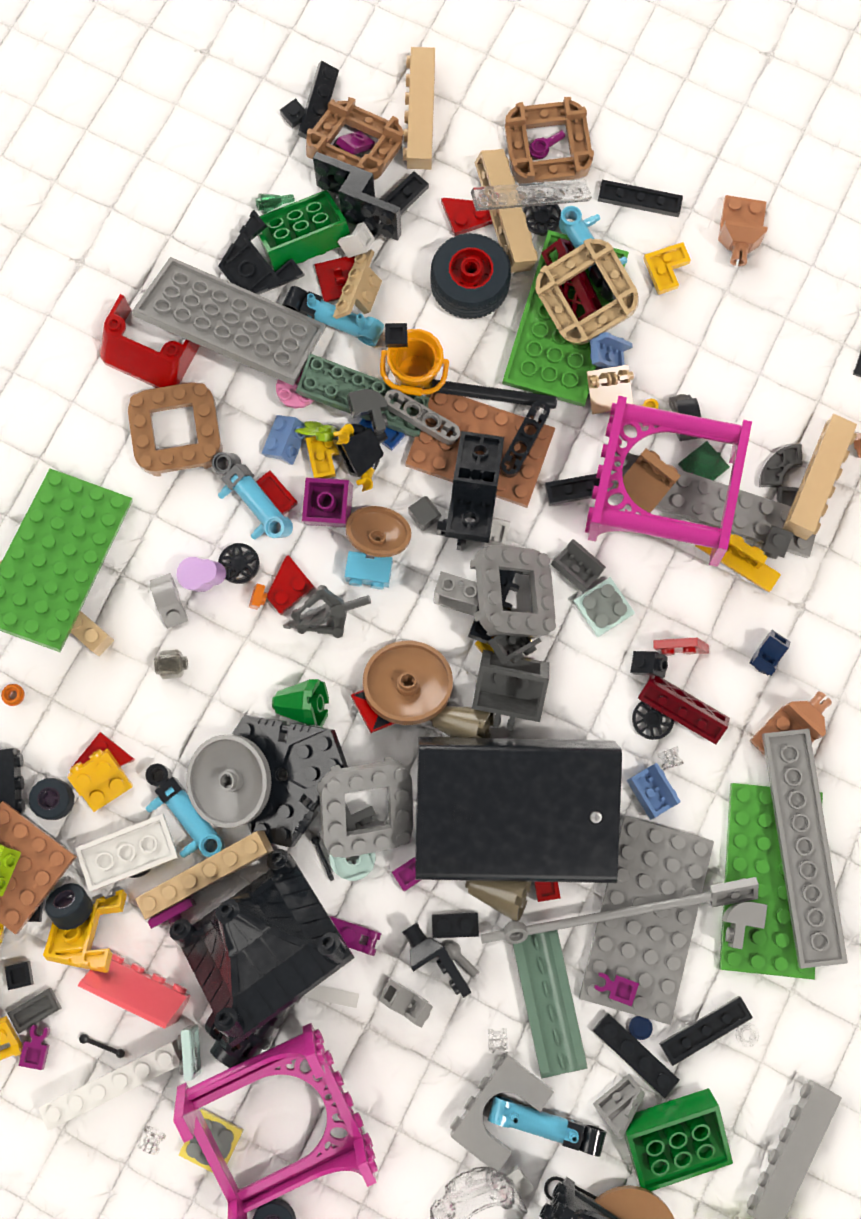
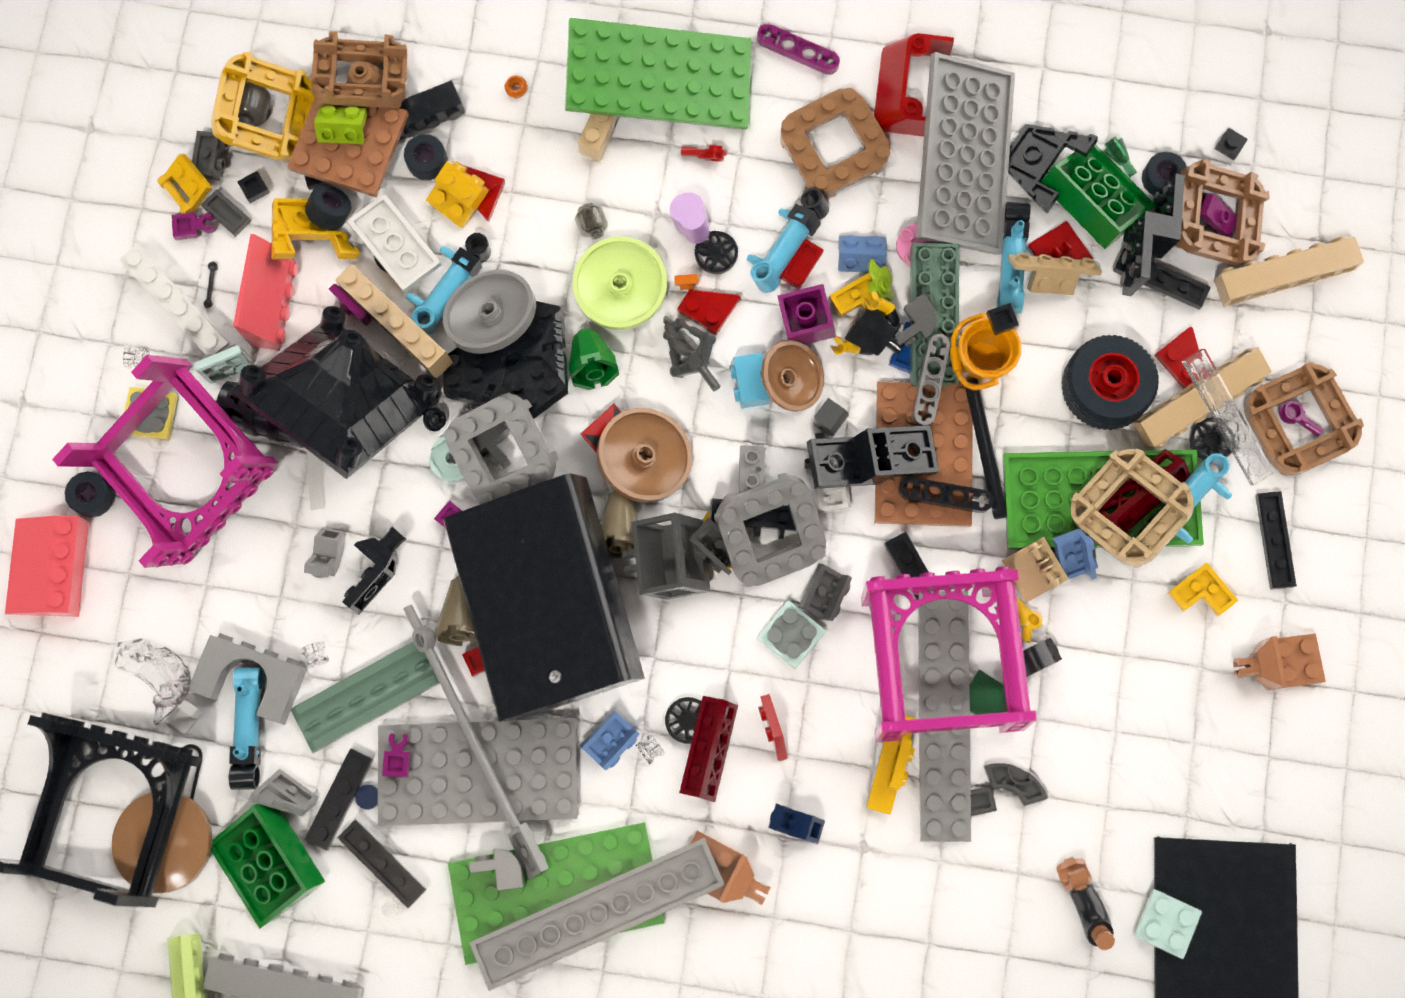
camera: 75 degrees right, 0 degrees up
light grey brick [150,573,188,629] -> none
black plate [298,60,339,139] -> none
black hinge [311,836,335,882] -> none
magenta plate [329,915,382,956] -> none
white panel [338,222,375,258] -> none
black plate [432,913,479,938] -> none
light grey bar [444,941,480,979] -> none
medium nougat bracket [615,448,681,513] -> none
black bracket [630,651,668,678] -> none
dark grey bracket [761,525,793,559] -> none
tan brick [782,413,857,540] -> none
none -> black plate [423,408,446,431]
none -> yellowish green dish [572,236,667,330]
none -> red plate [681,145,727,162]
none -> magenta beam [757,24,840,75]
none -> black wheel [1141,151,1187,196]

